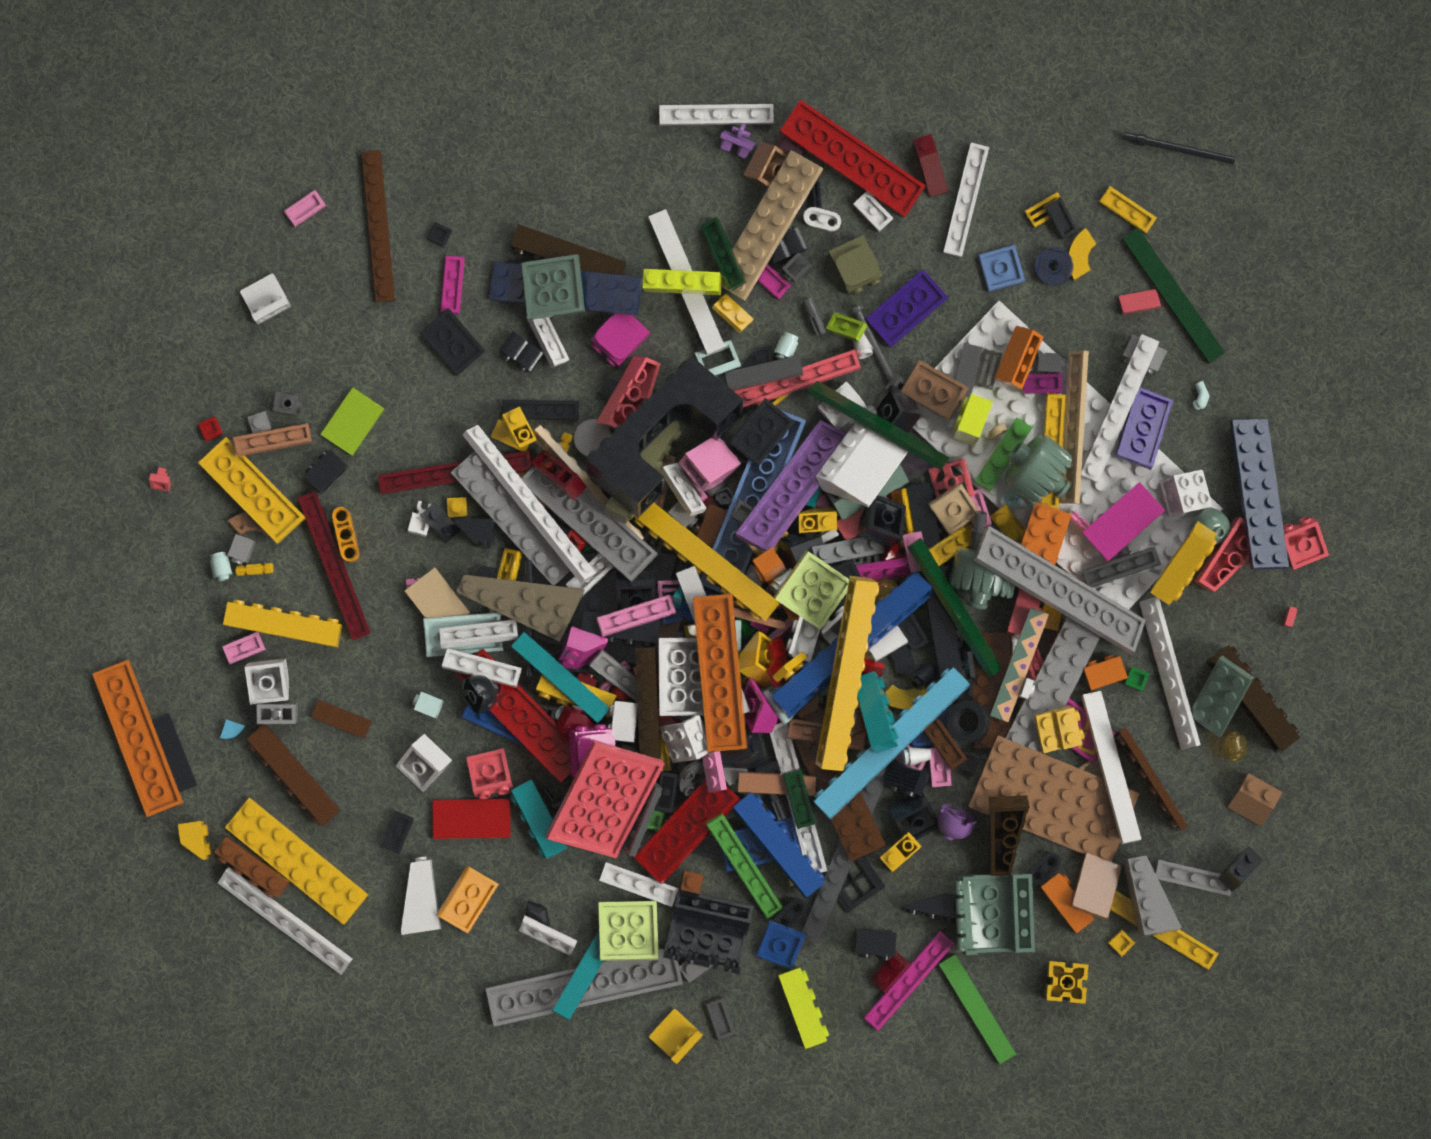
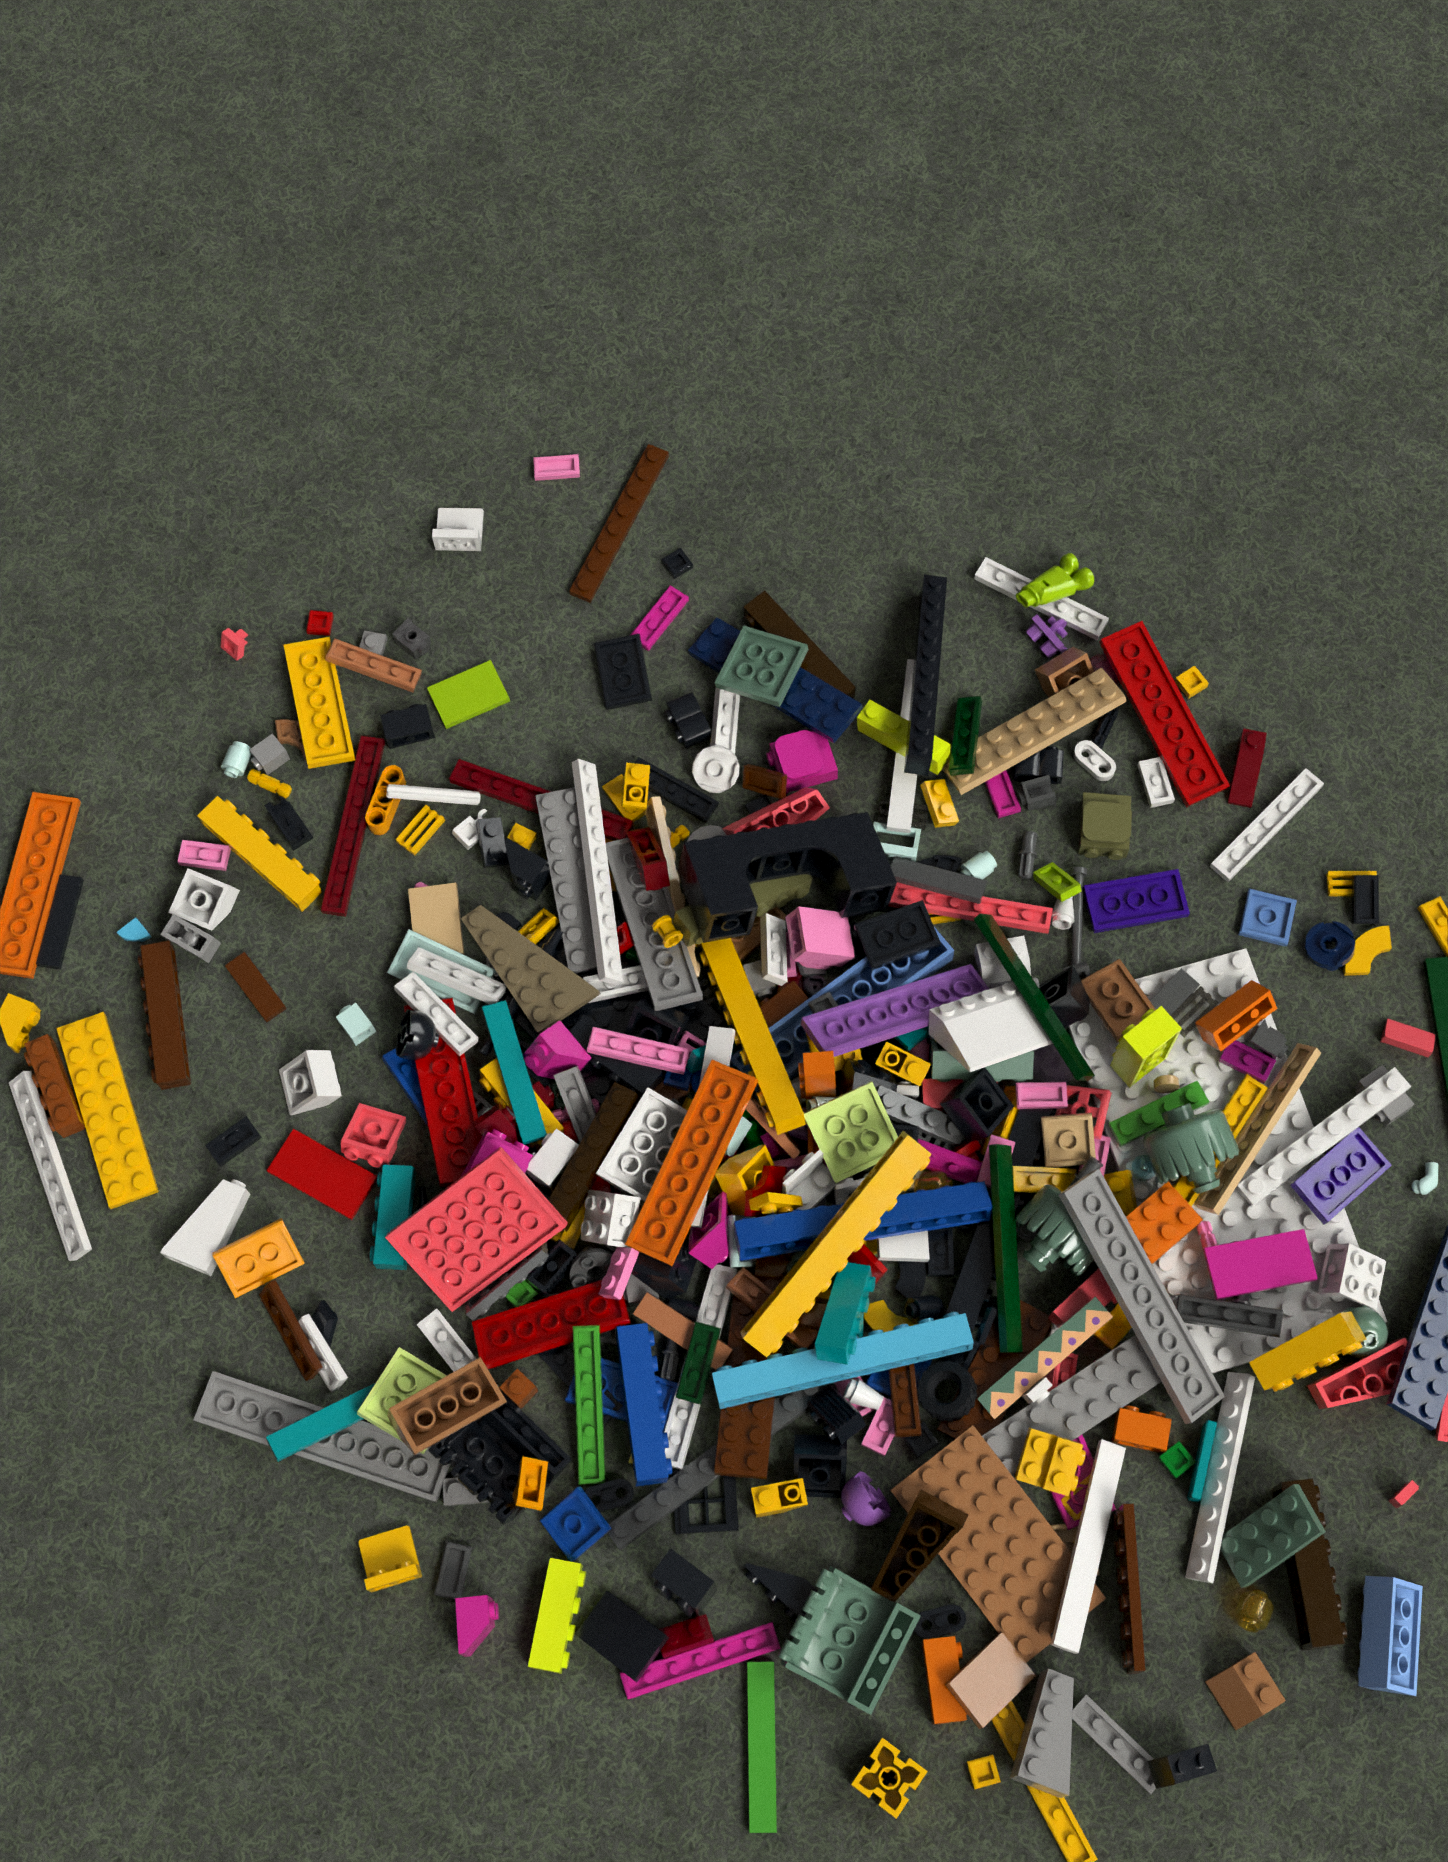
camera: 30 degrees right, 15 degrees down
none -> reddish brown tile [259,1280,323,1381]
none -> black hinge [264,796,313,851]
none -> white axle [386,784,481,805]
none -> medium nougat slope [387,1357,507,1455]
none -> yellow tile [395,805,445,856]
none -> dark pink slope [455,1595,499,1657]
none -> light orange slope [512,1456,548,1511]
none -> black tile [575,1590,669,1683]
none -> yellow bush [652,915,683,948]
none -> white tile [692,745,740,793]
none -> reddish brown tile [743,764,787,799]
none -> black brick [904,574,947,776]
none -> bright pink tile [1015,1082,1068,1109]
none -> lime piece [1016,553,1094,608]
none -> yellow plate [1175,666,1209,699]
none -> teal tile [1187,1420,1217,1503]
none -> light blue slope [1358,1576,1423,1696]

